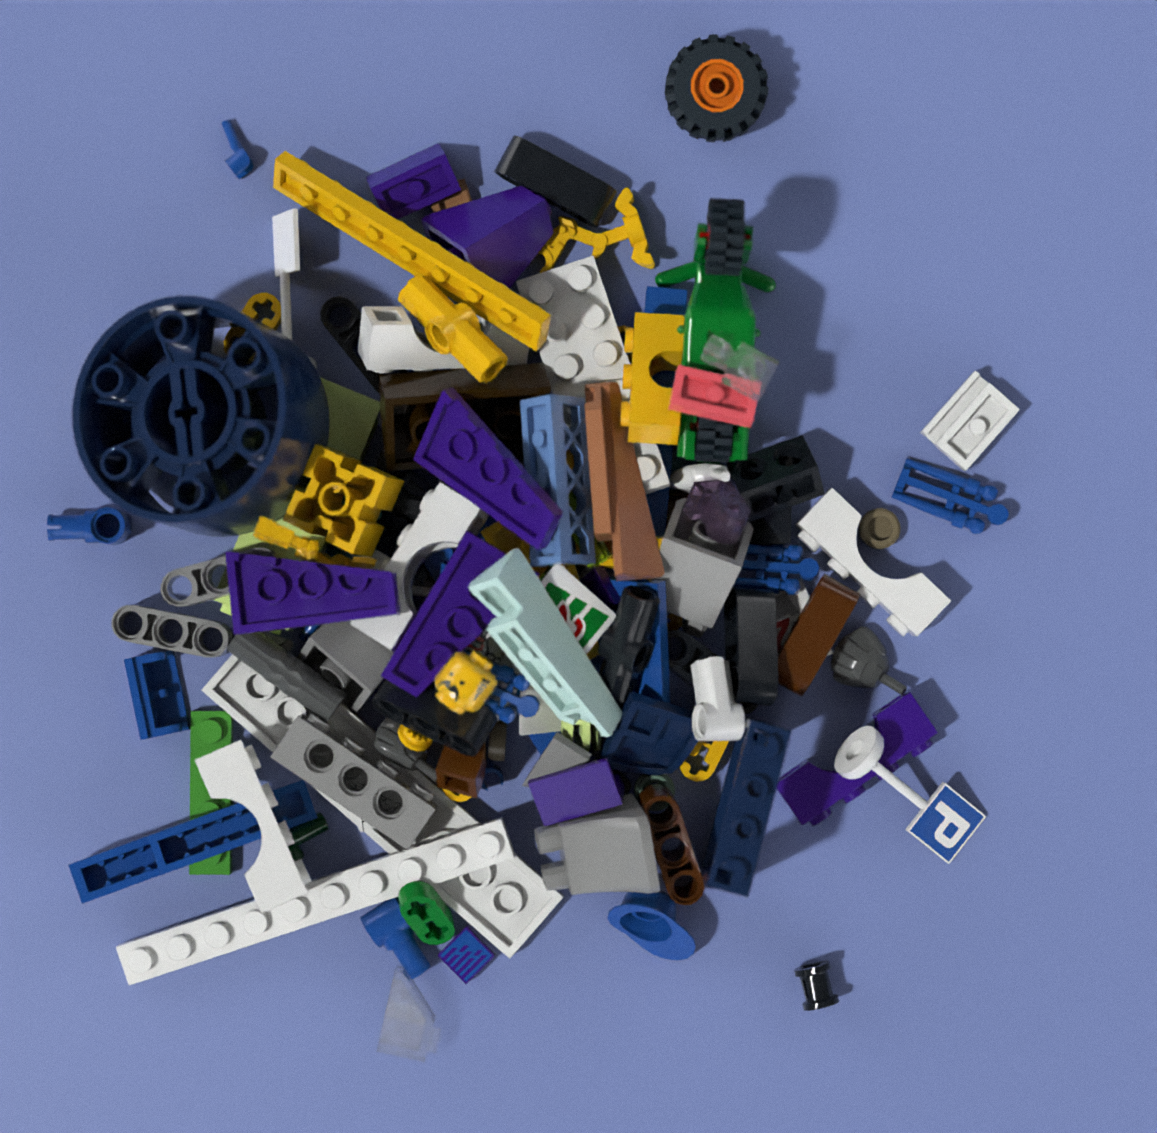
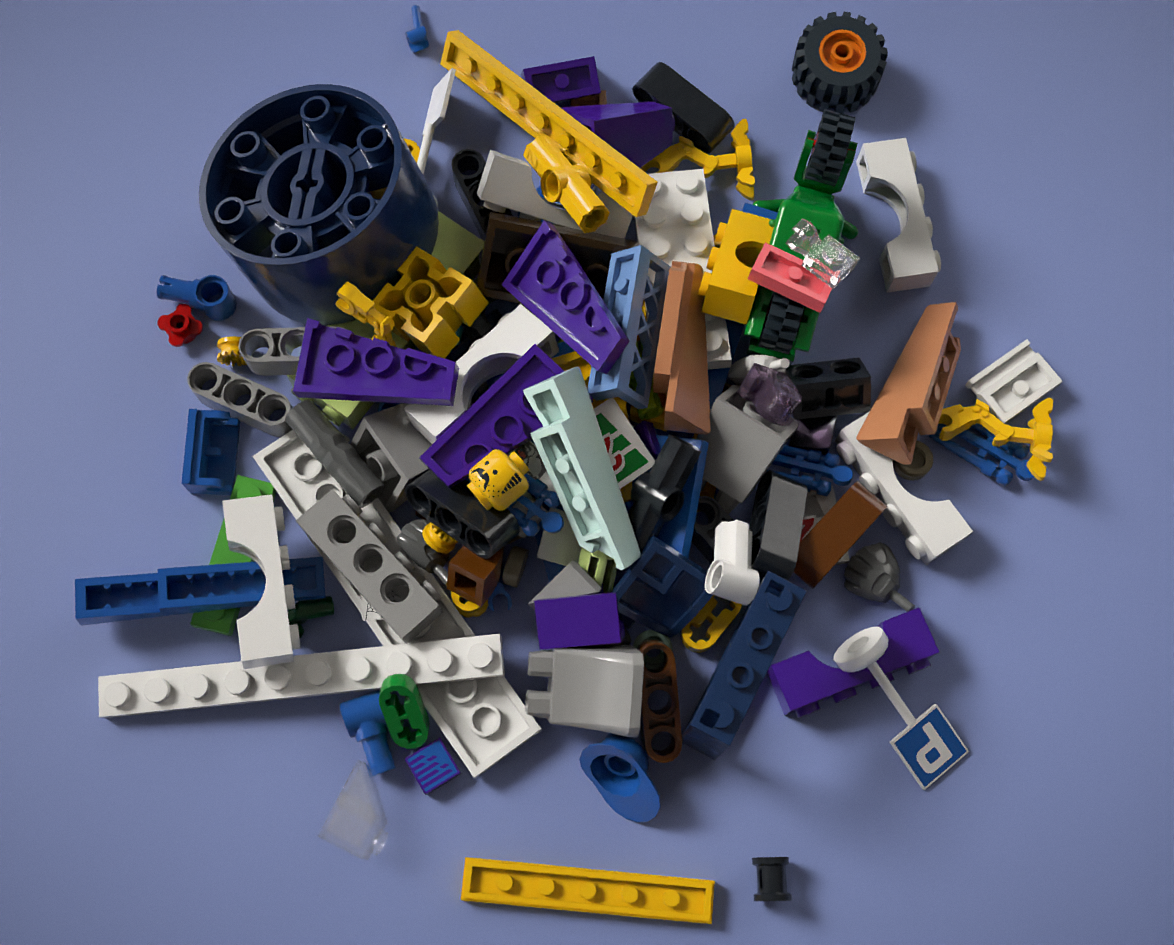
camera: 10 degrees right, 15 degrees down
none -> red plate [157,304,203,347]
none -> yellow bush [217,336,247,366]
none -> yellow tile [461,857,715,924]
none -> white arch [856,138,941,293]
none -> nougat wedge [856,302,961,465]
none -> yellow piece [938,397,1053,481]

